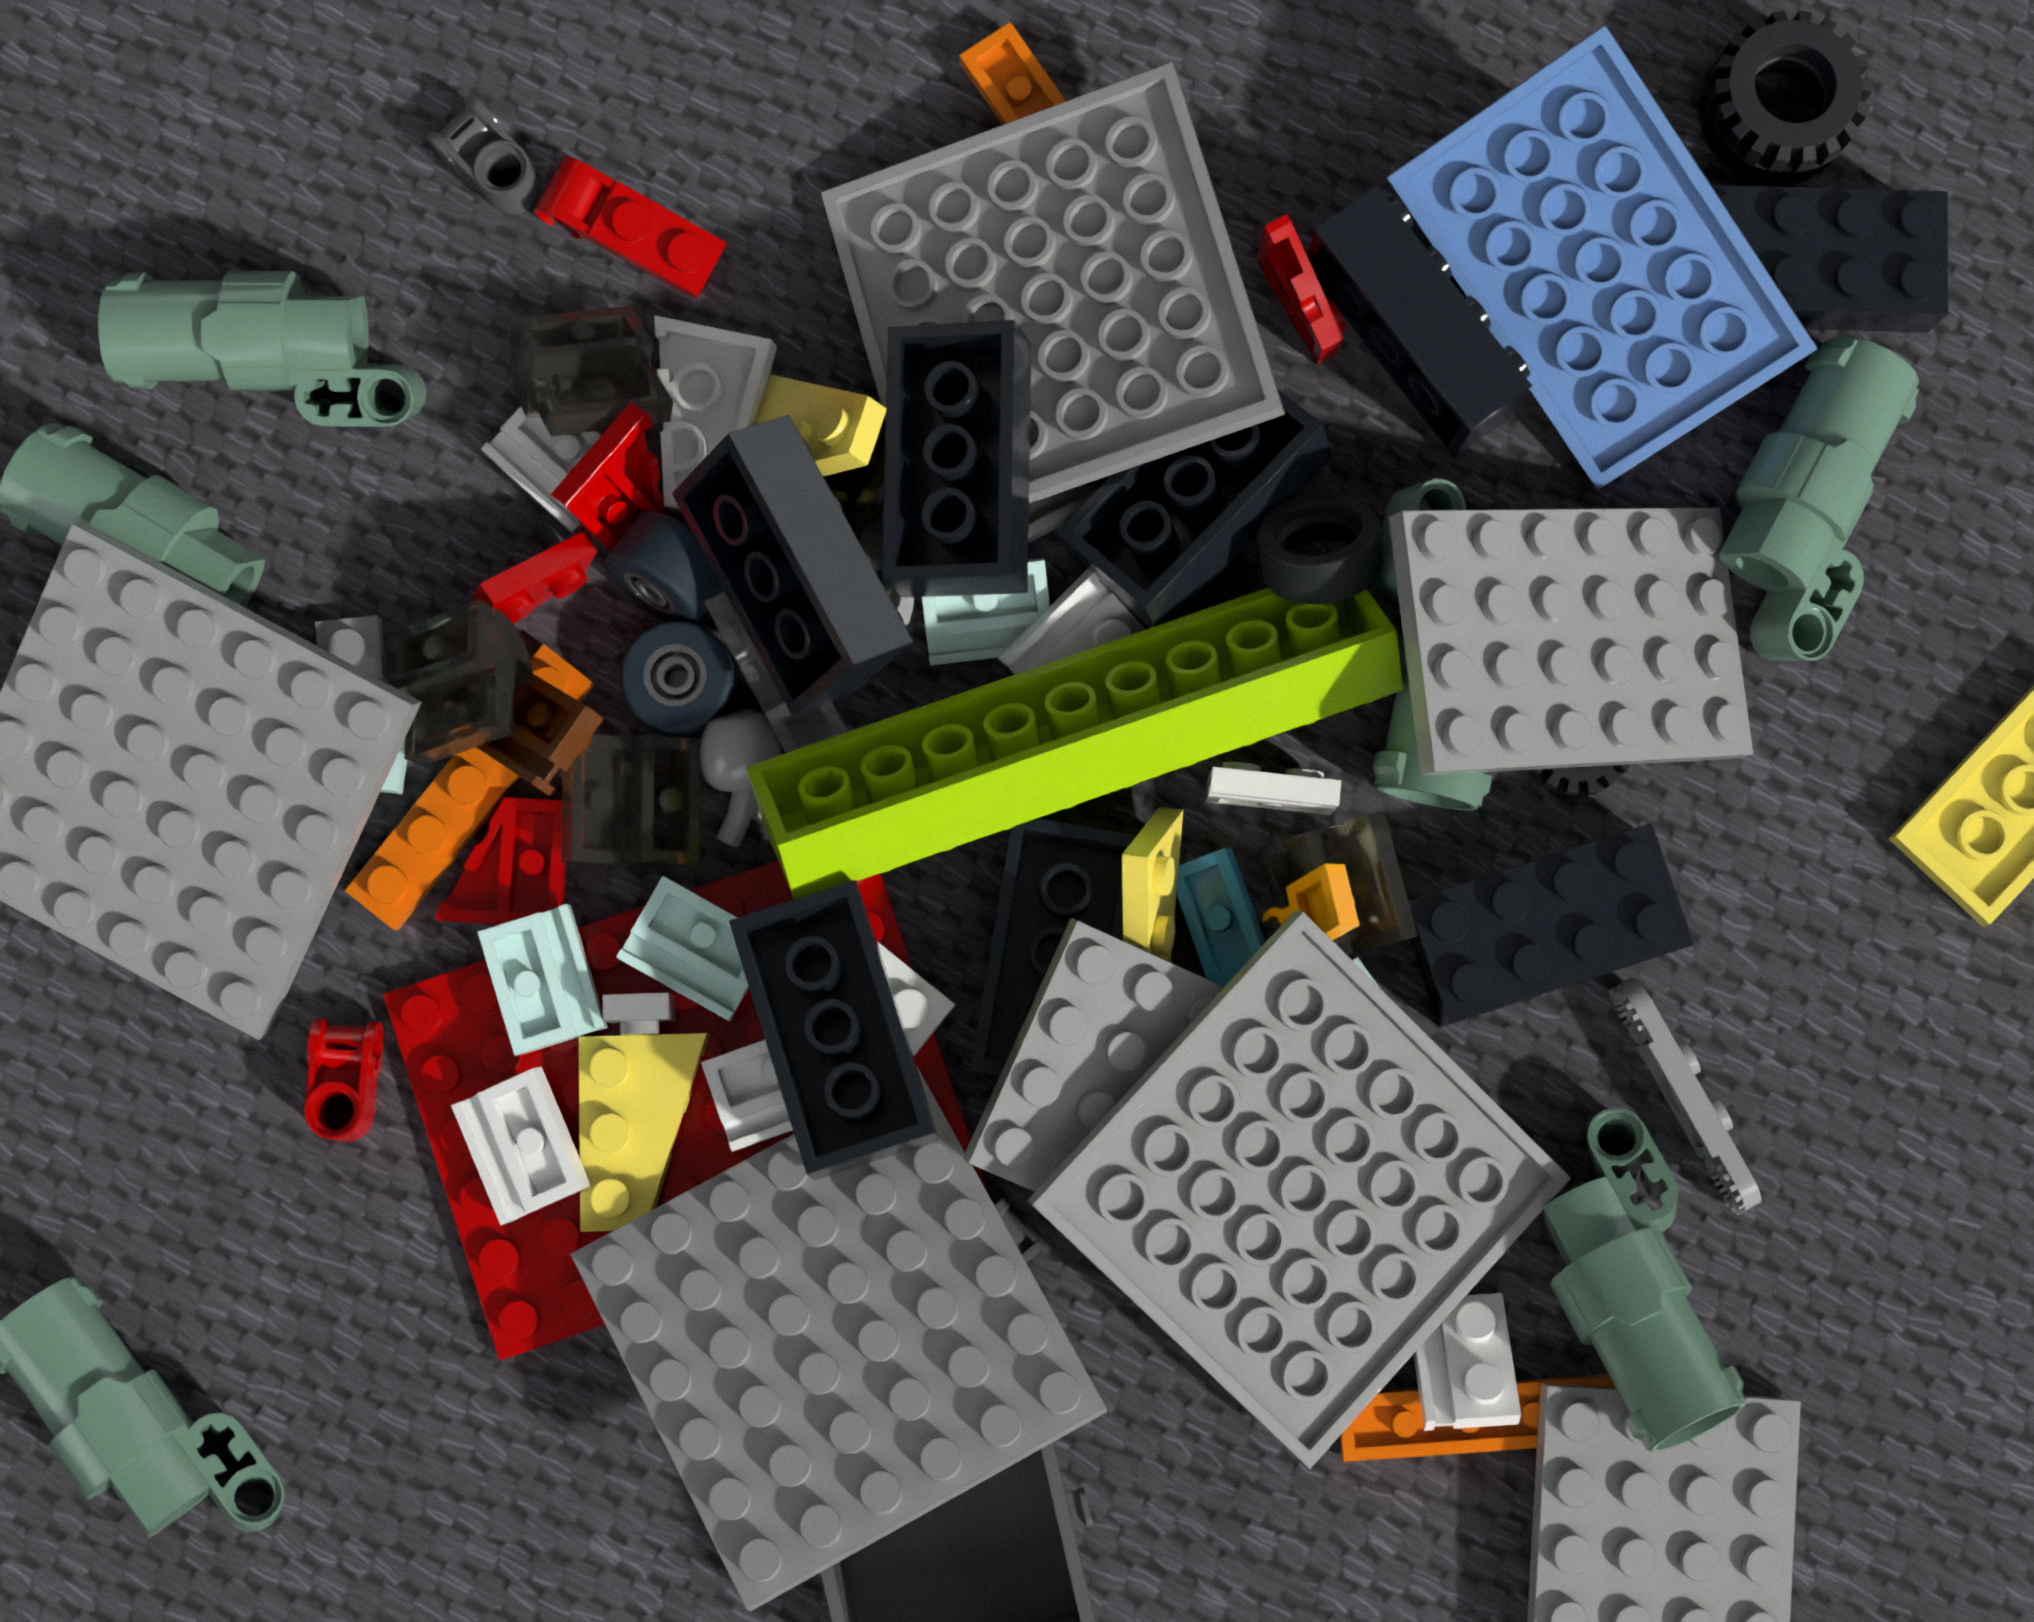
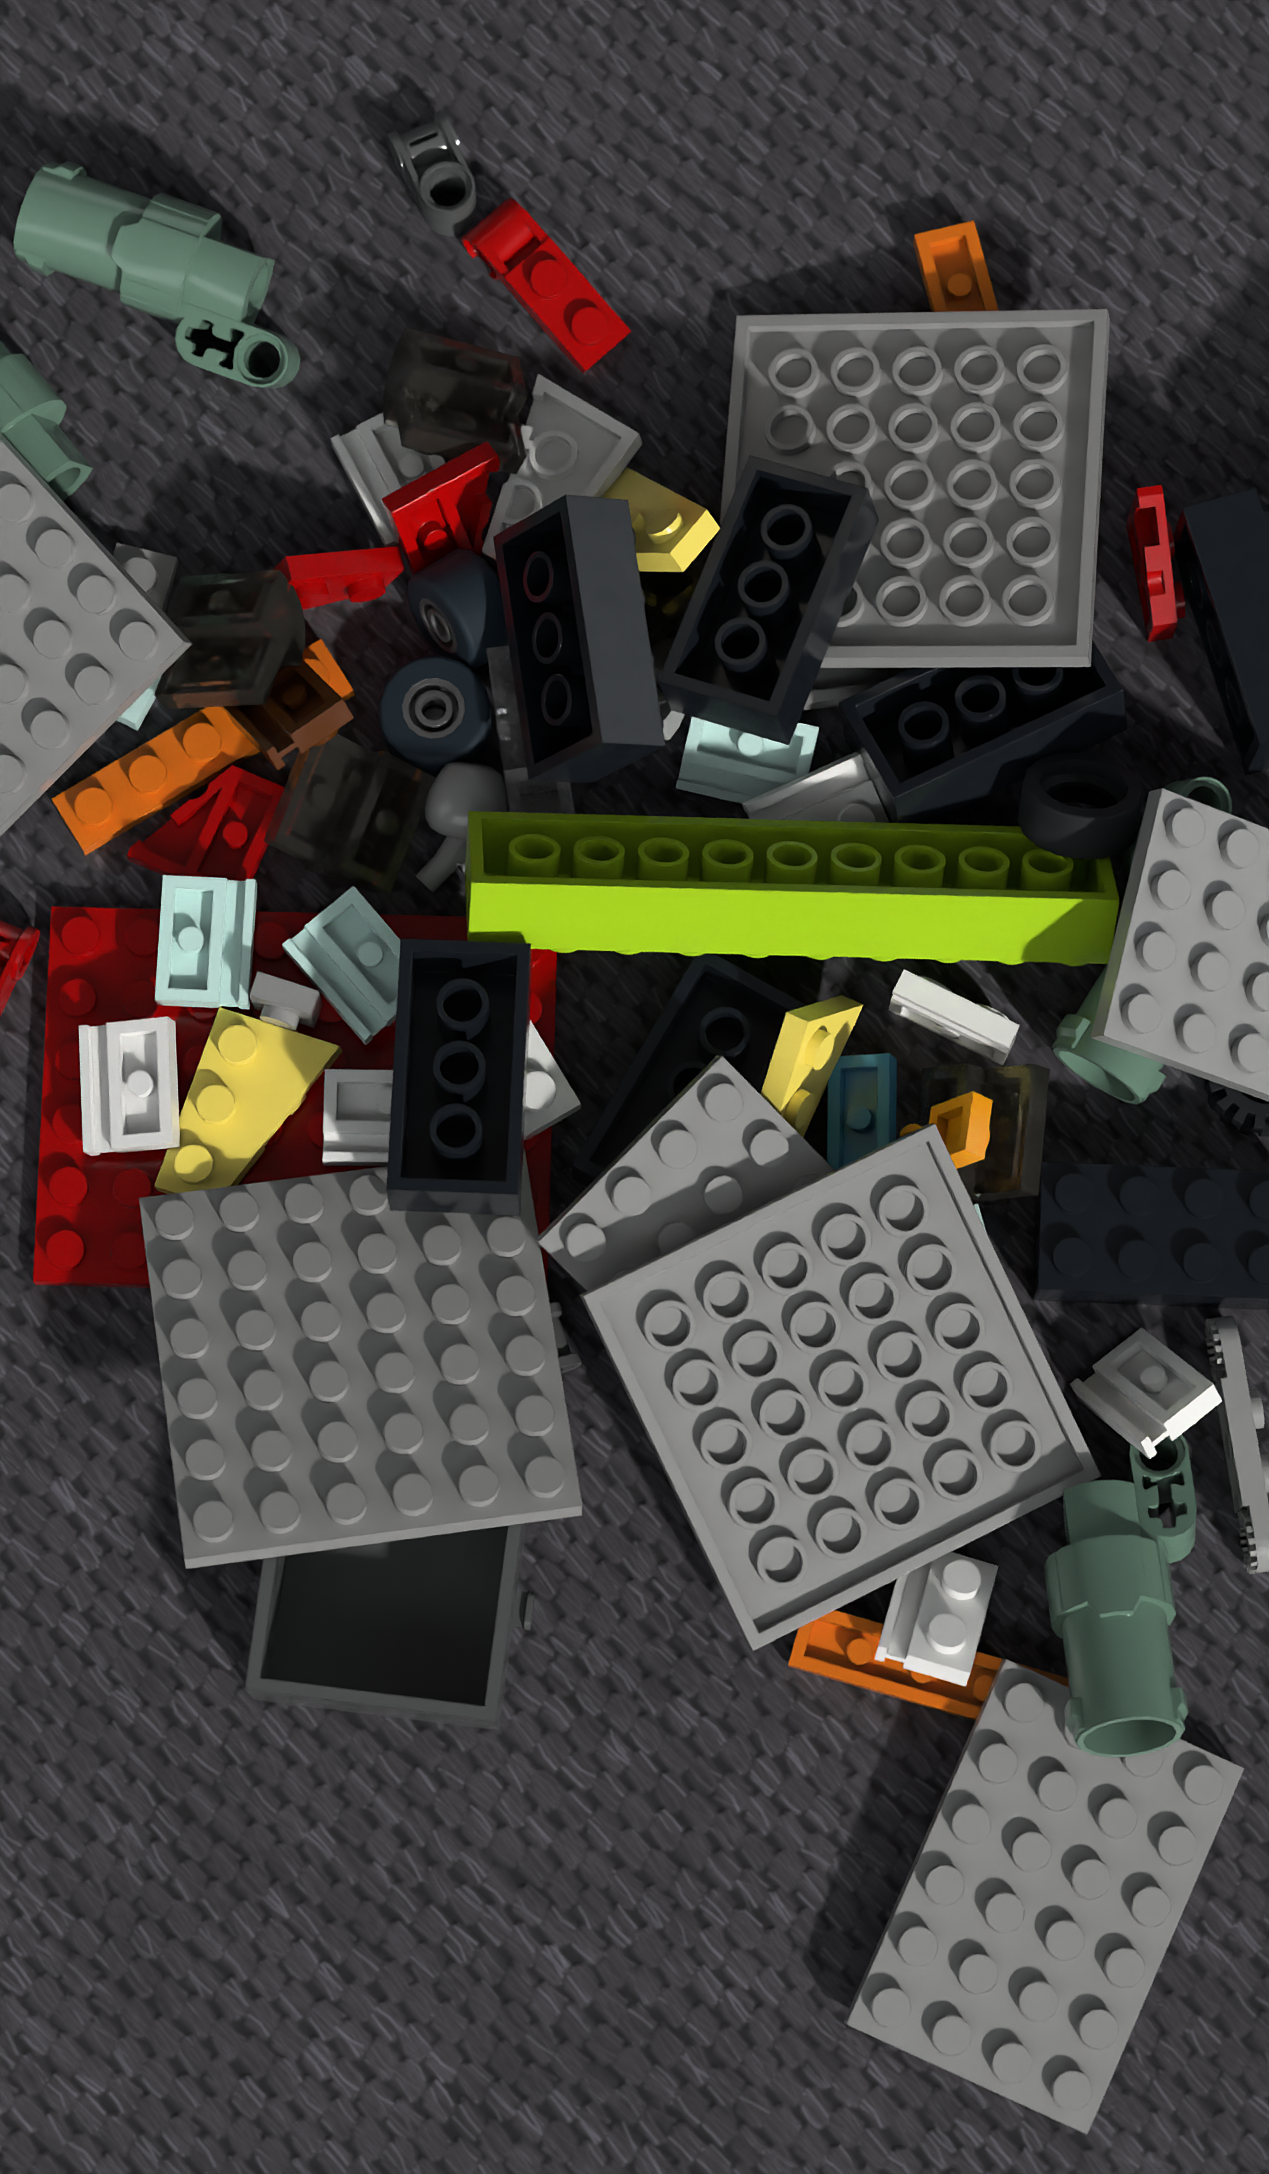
camera: 20 degrees right, 5 degrees down
none -> white plate [1070,1327,1222,1459]

